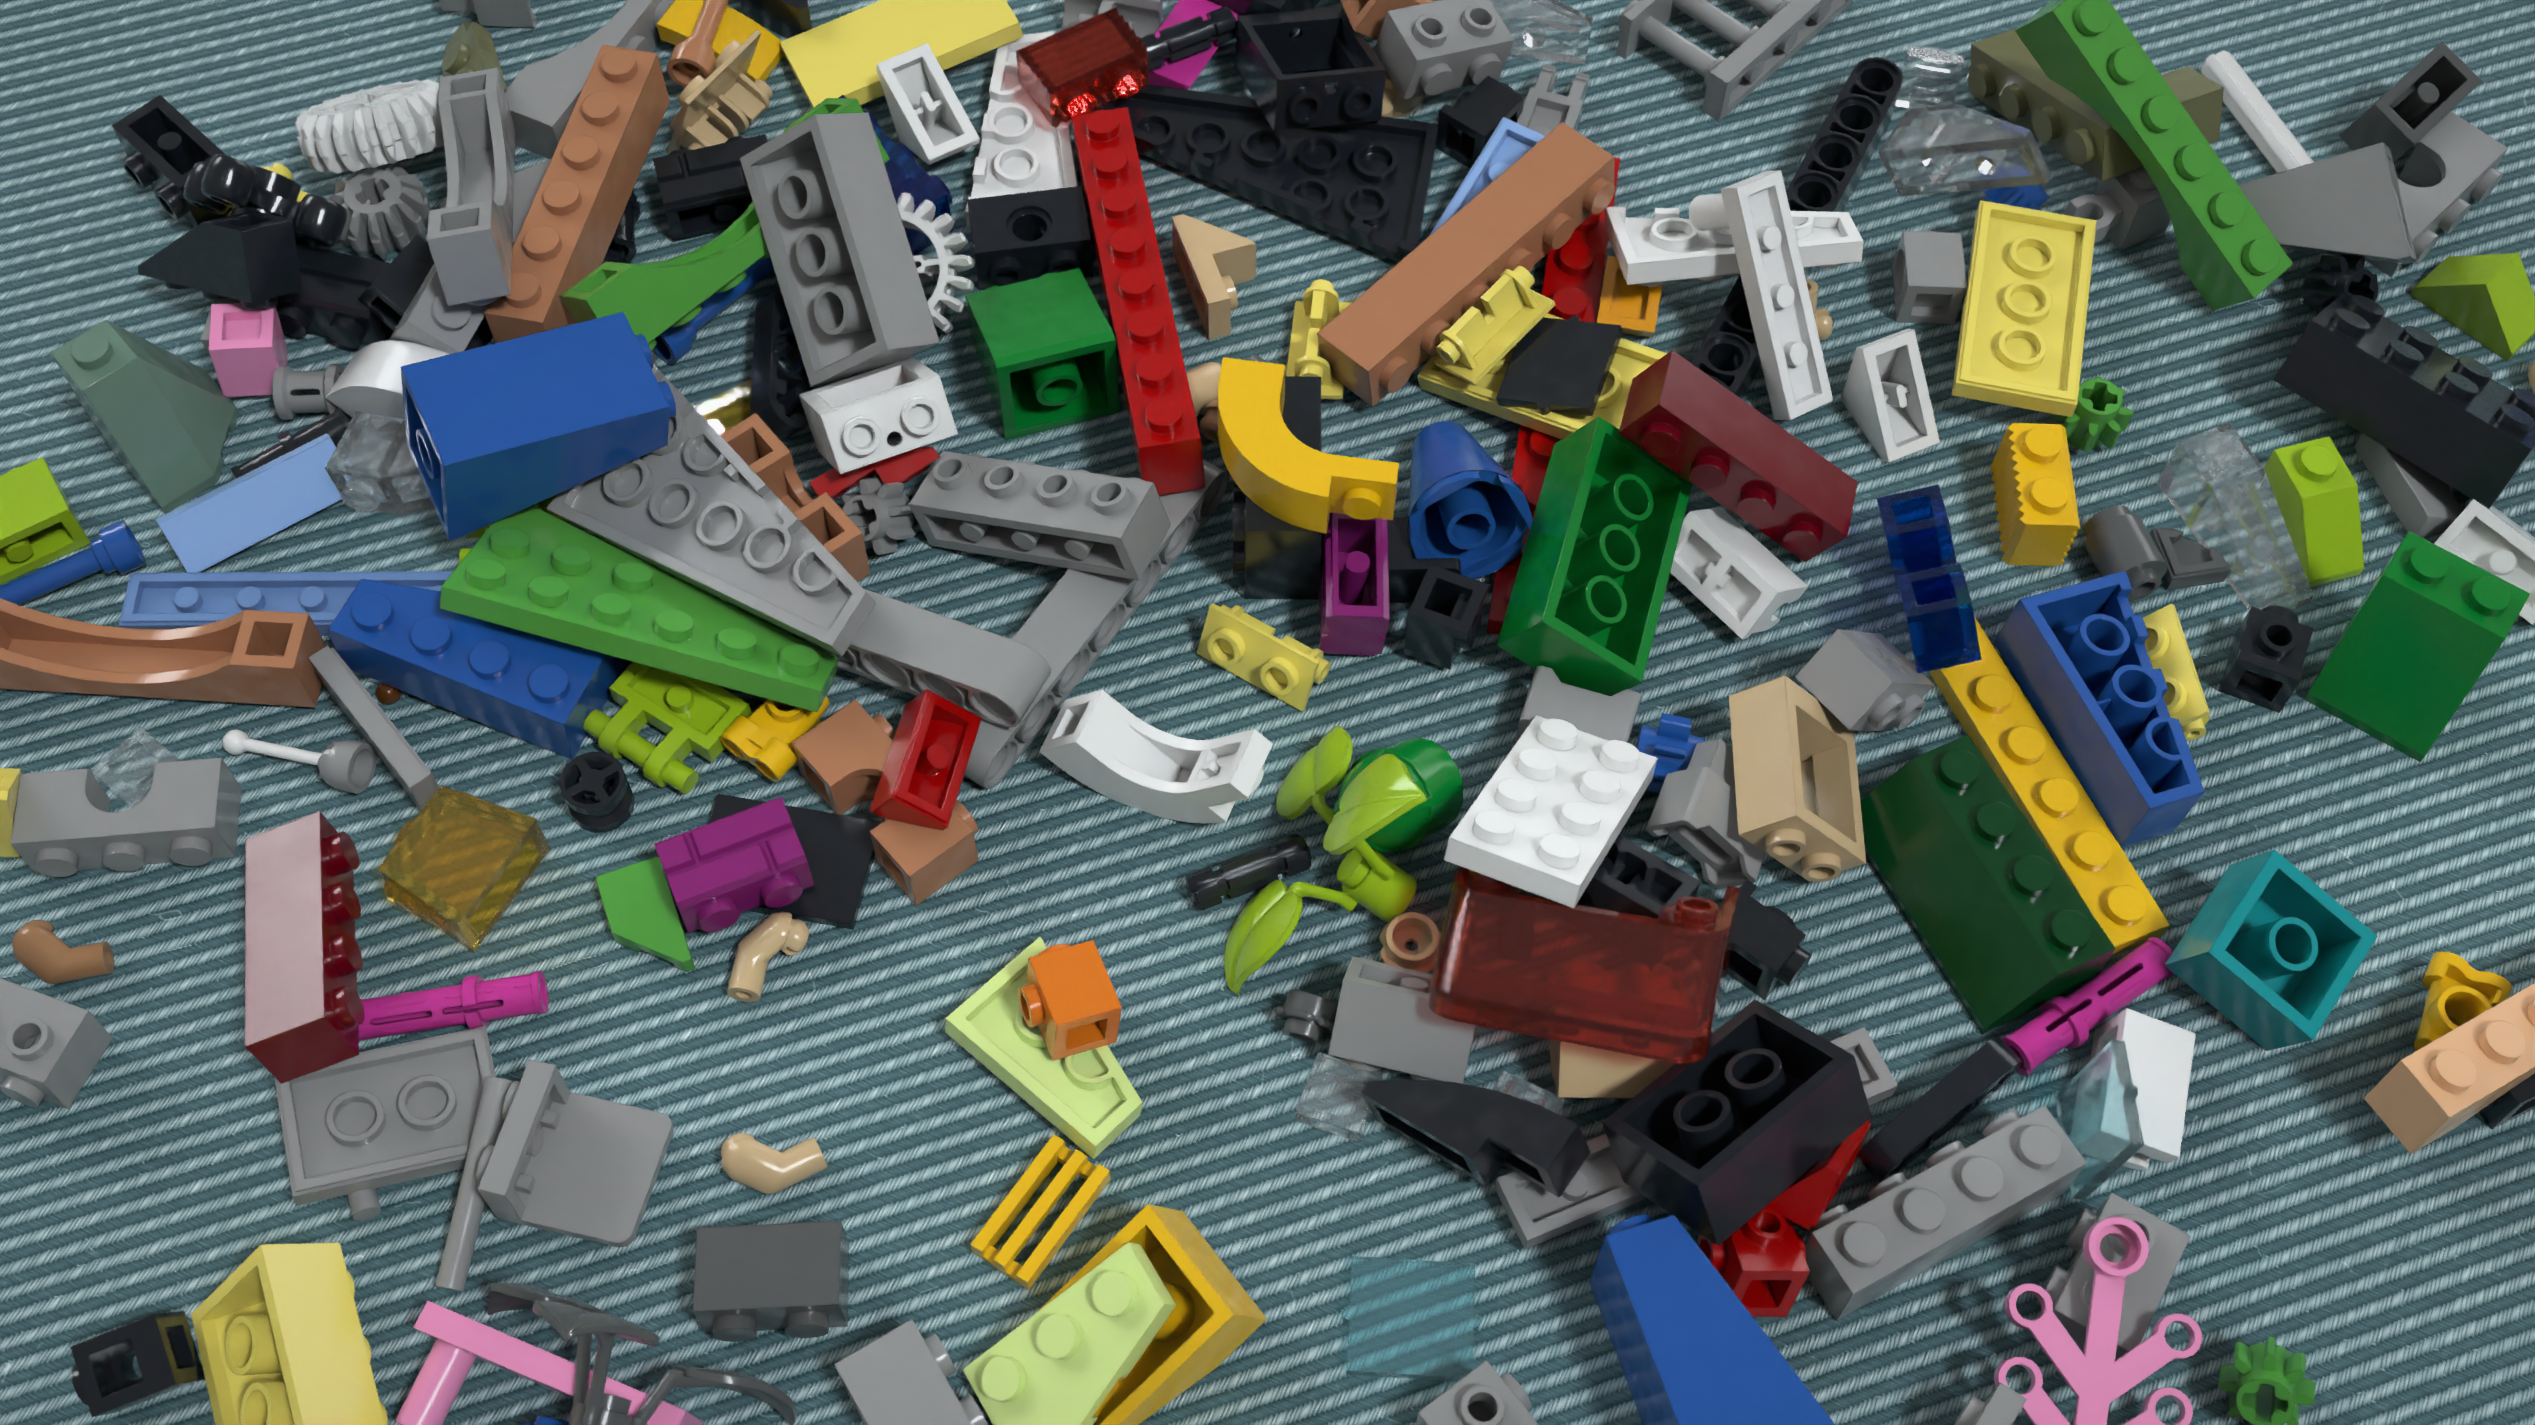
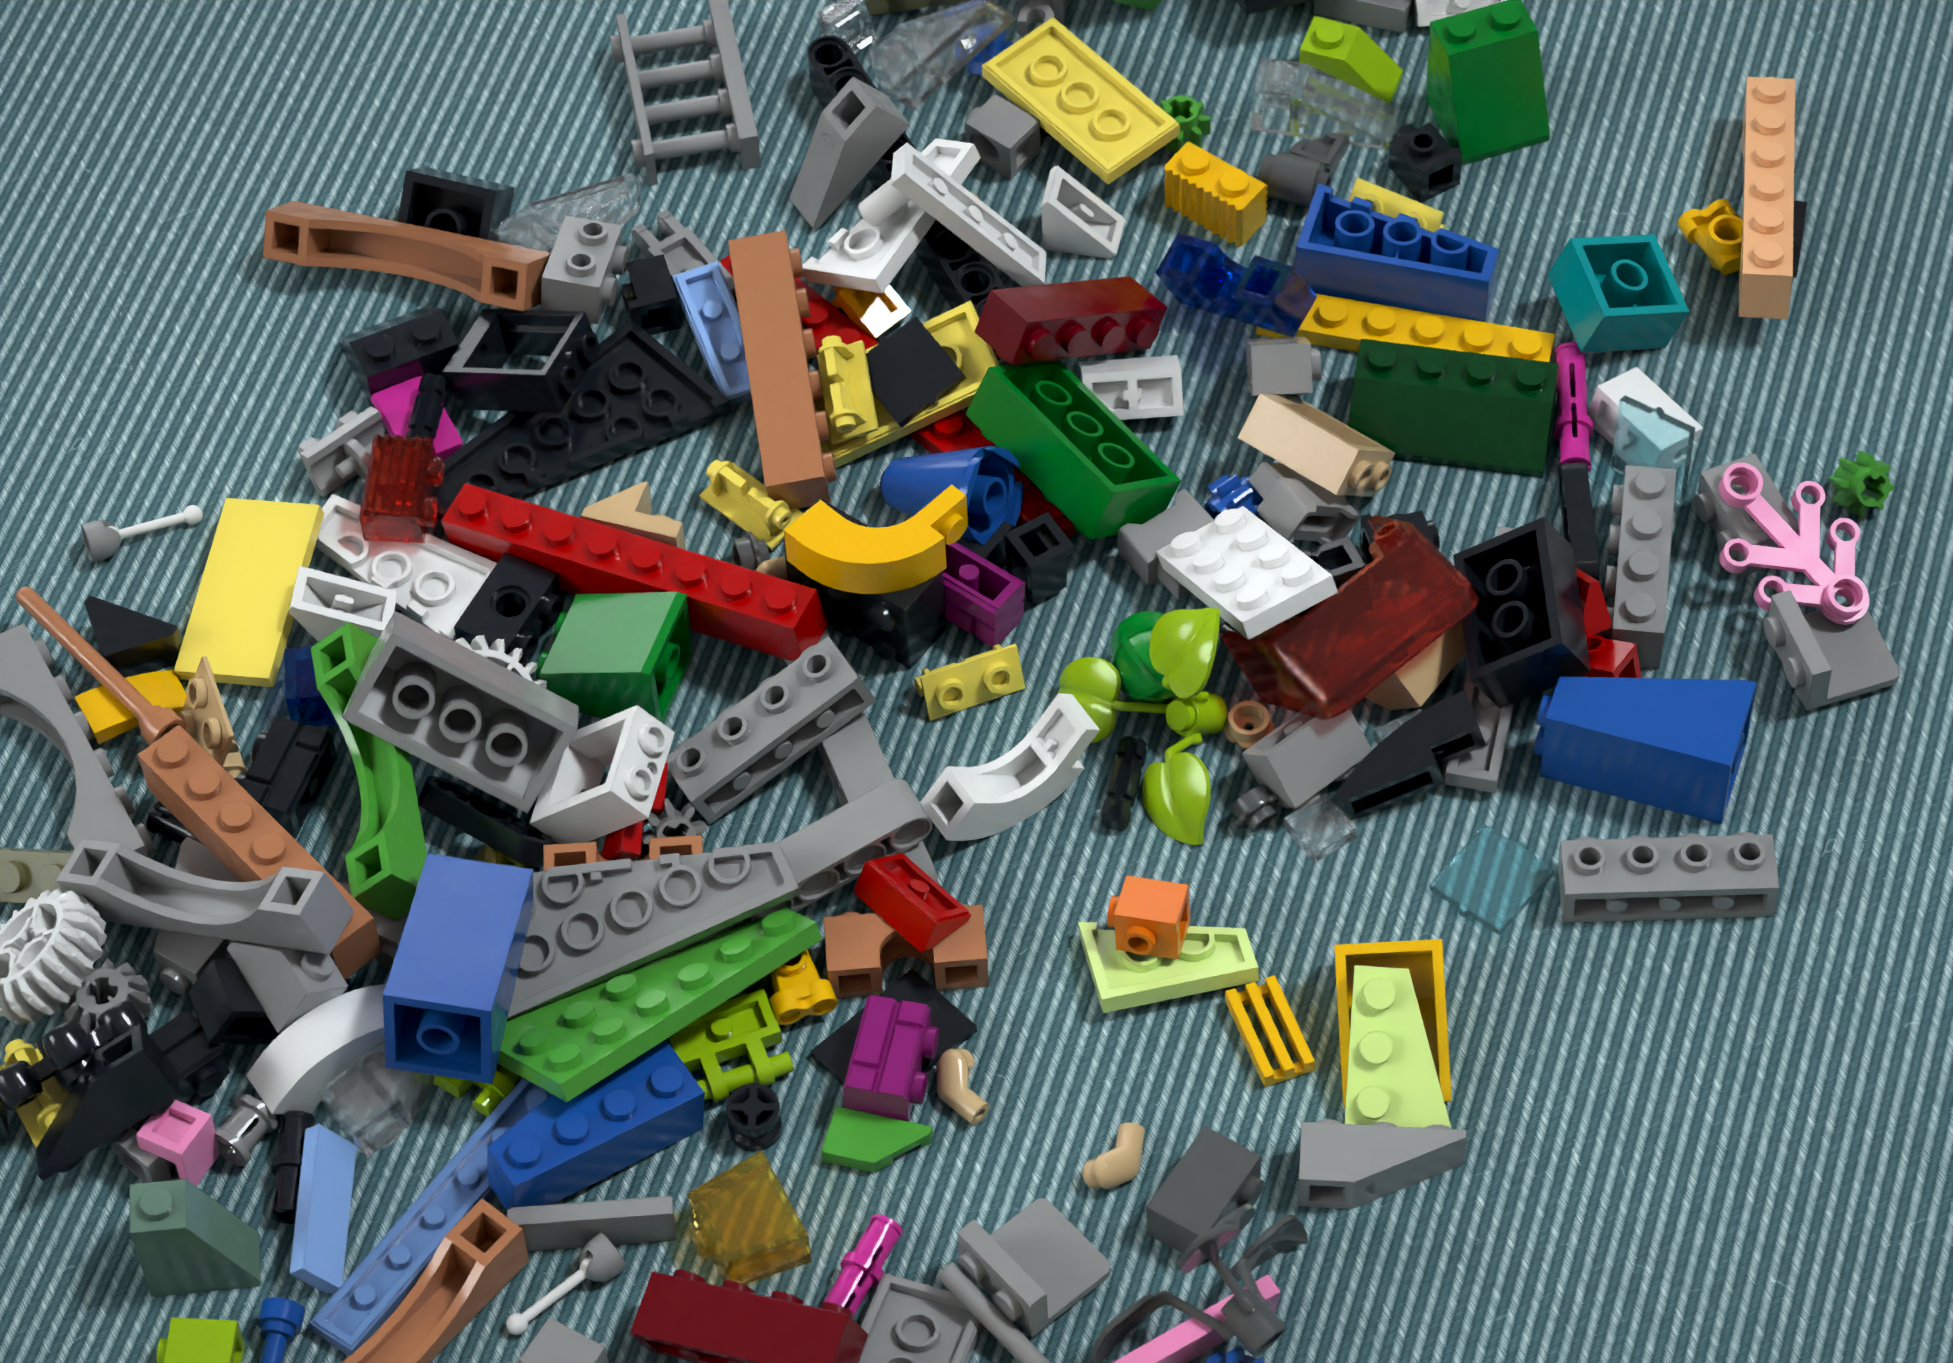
camera: 50 degrees left, 5 degrees down
none -> light grey slope [790,77,910,230]

